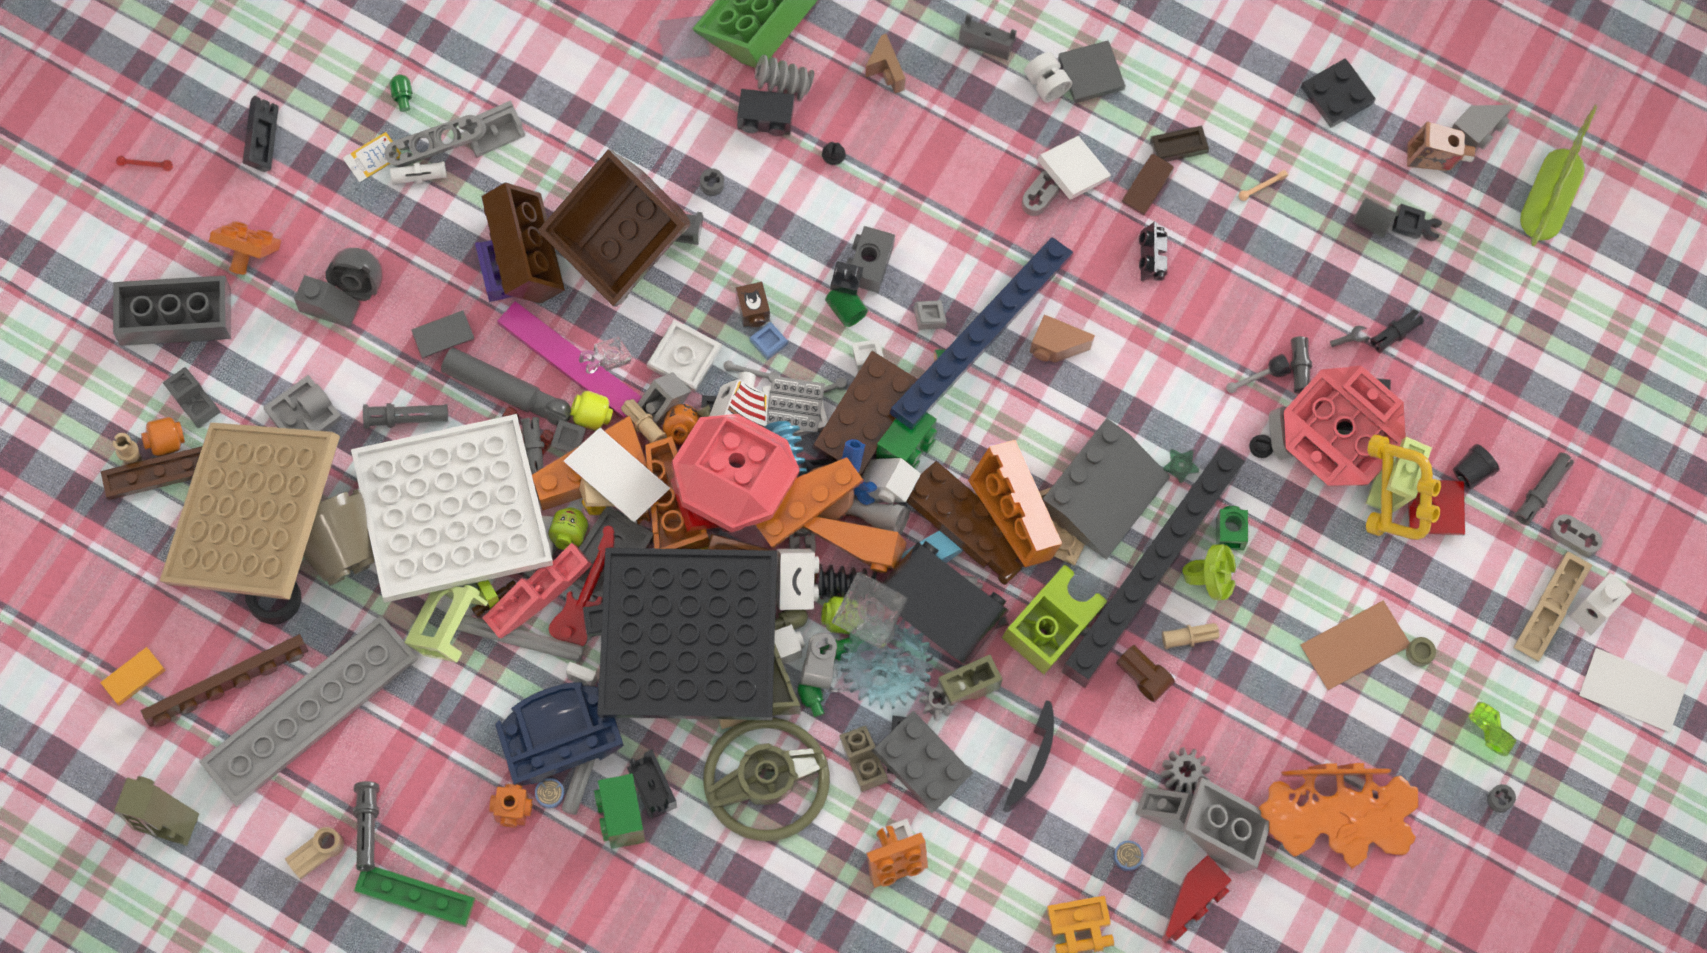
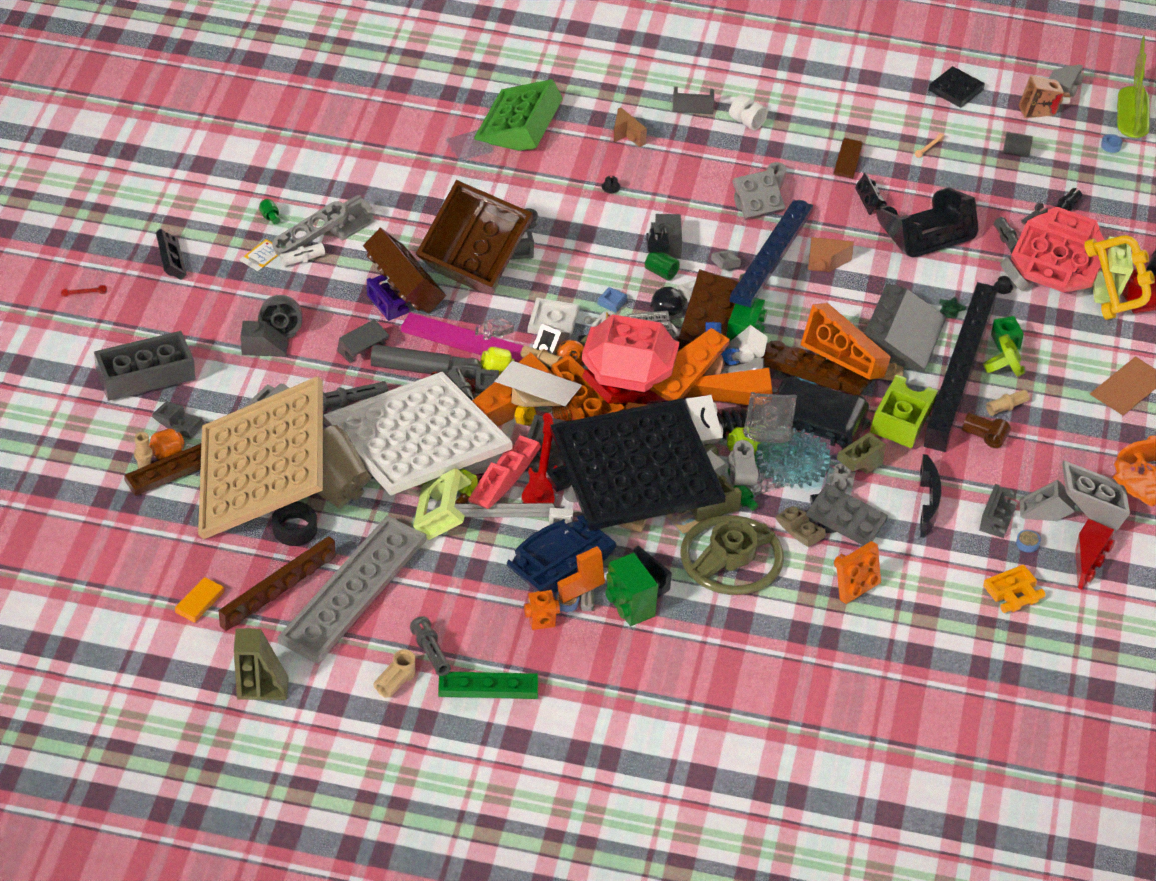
camera: 15 degrees left, 25 degrees down
orange plate [208,221,281,275] -> none
lime head [548,507,589,550] -> none
reddish brown brick [736,281,770,328] -> none
black brick [737,89,794,136] -> none
light grey piece [754,54,814,101] -> none
white tile [1037,136,1111,200] -> none
dark grey tile [1058,40,1126,103] -> none
dark brown tile [1150,125,1209,162] -> none
light grey gear [1161,747,1210,795] -> none
hinge [1226,353,1291,393] -> none
black plate [1392,203,1442,241] -> none
none -> orange tile [557,546,605,603]
none -> black hair [650,286,684,316]
none -> light grey plate [732,169,785,220]
none -> black windscreen [876,187,978,257]
none -> dark grey hinge [979,484,1017,538]
none -> medium blue tile [1101,134,1122,153]

